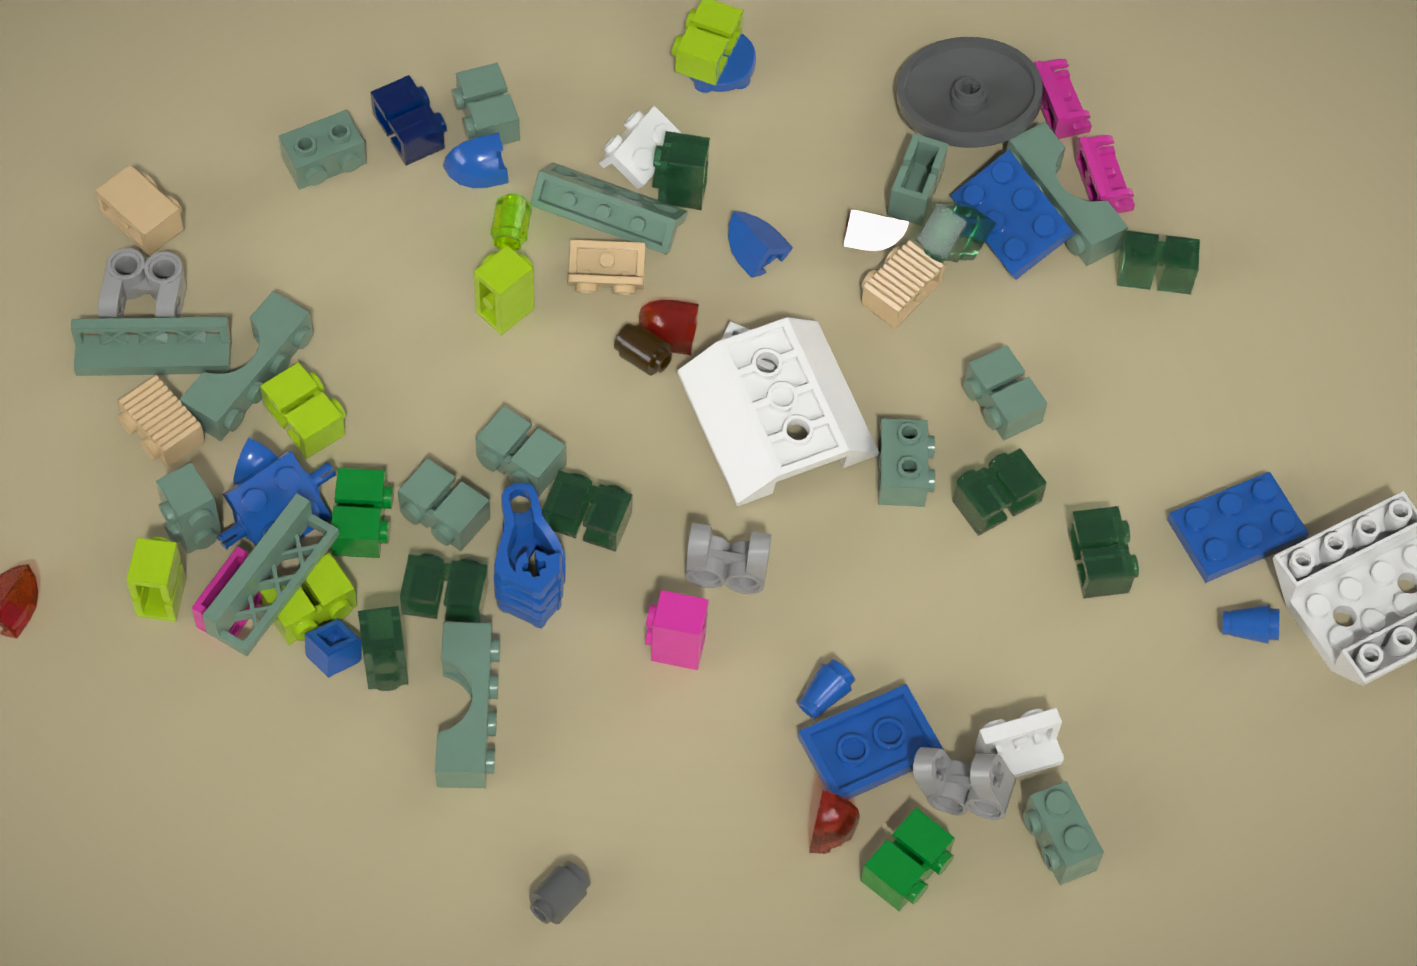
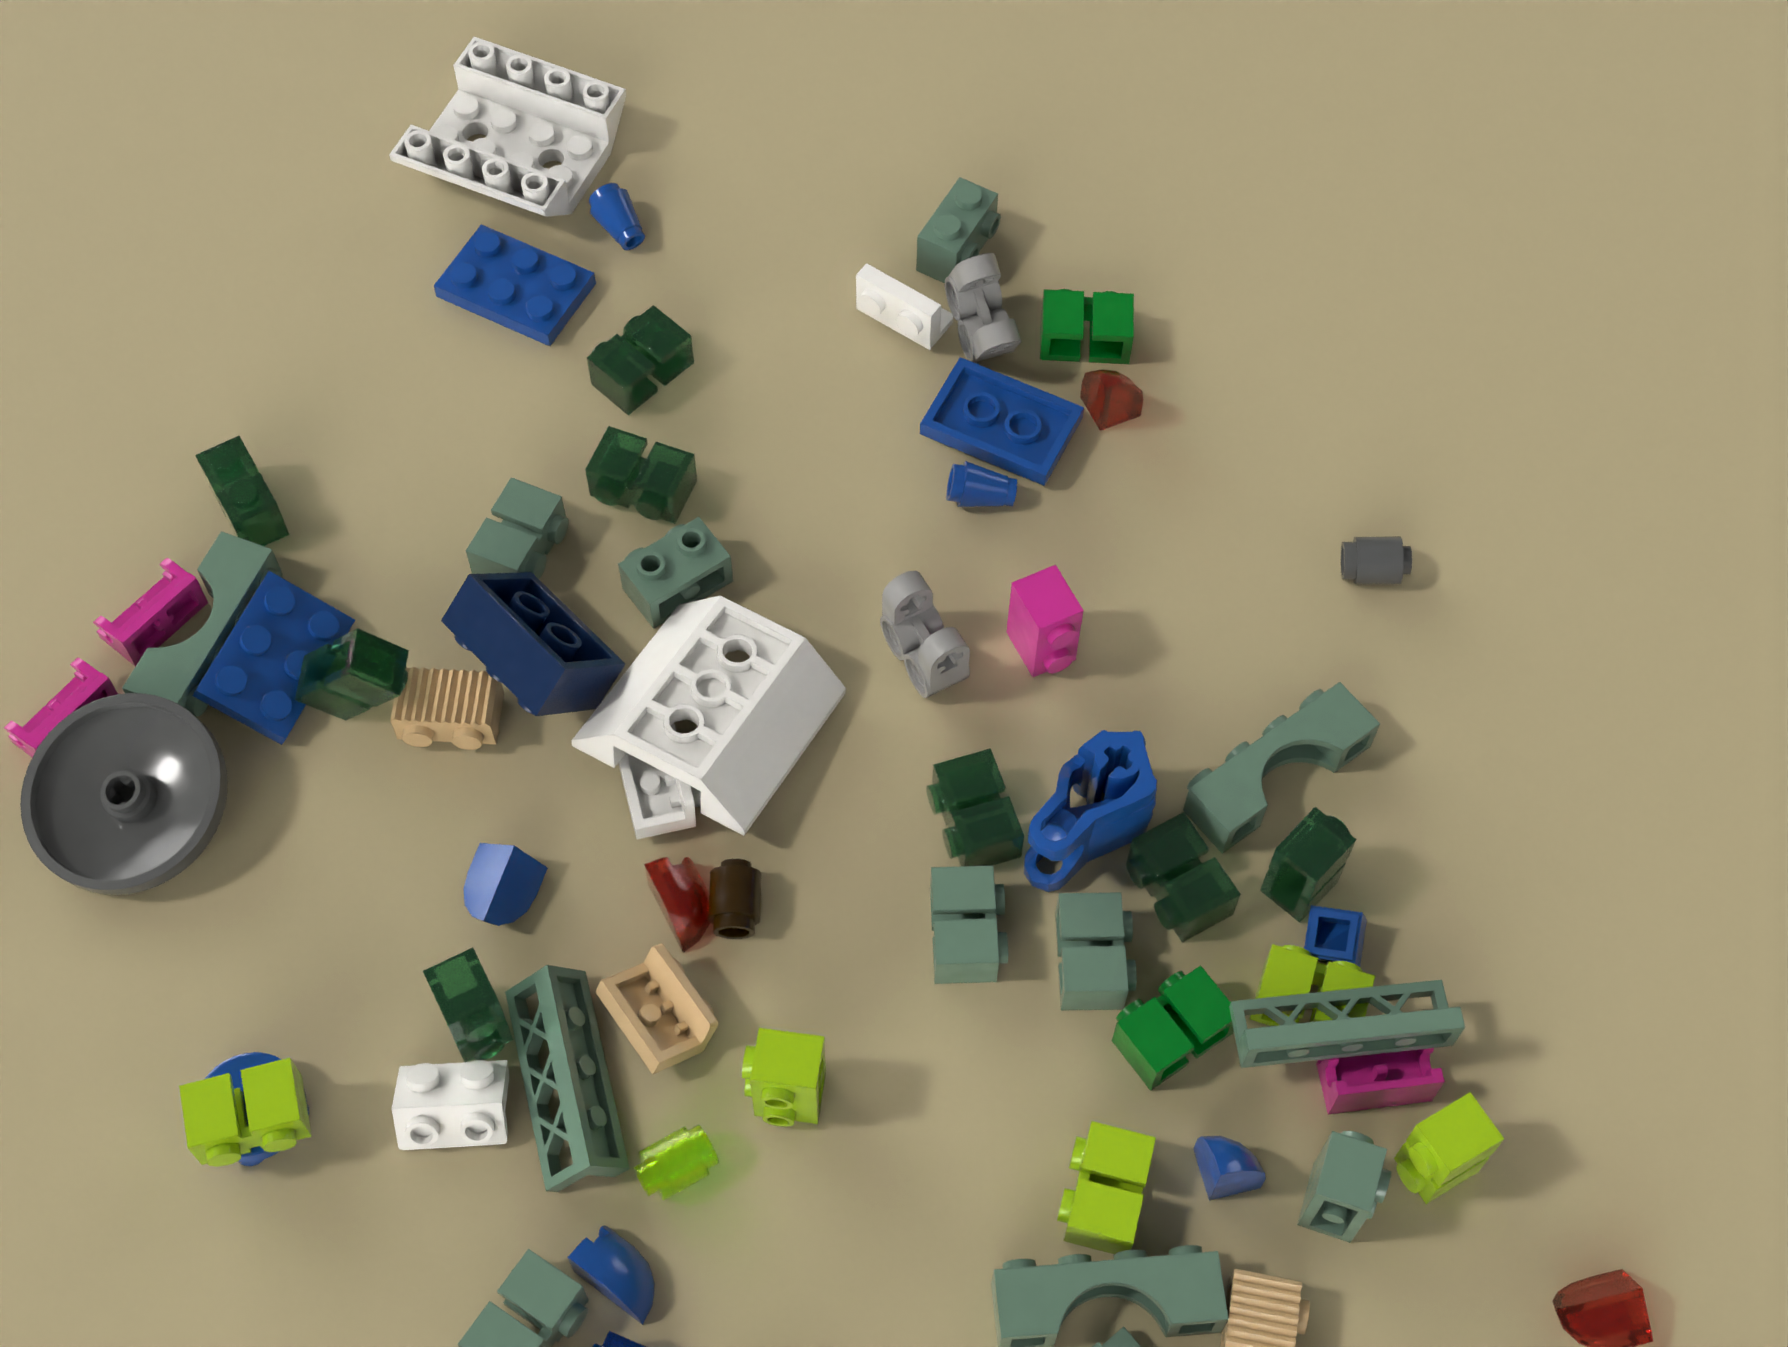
camera: 125 degrees left, 0 degrees up
blue plate [217,451,336,550] -> none
brick [843,209,909,251] -> none
sand green piece [887,133,949,226] -> none
none -> dark blue brick [441,572,625,716]

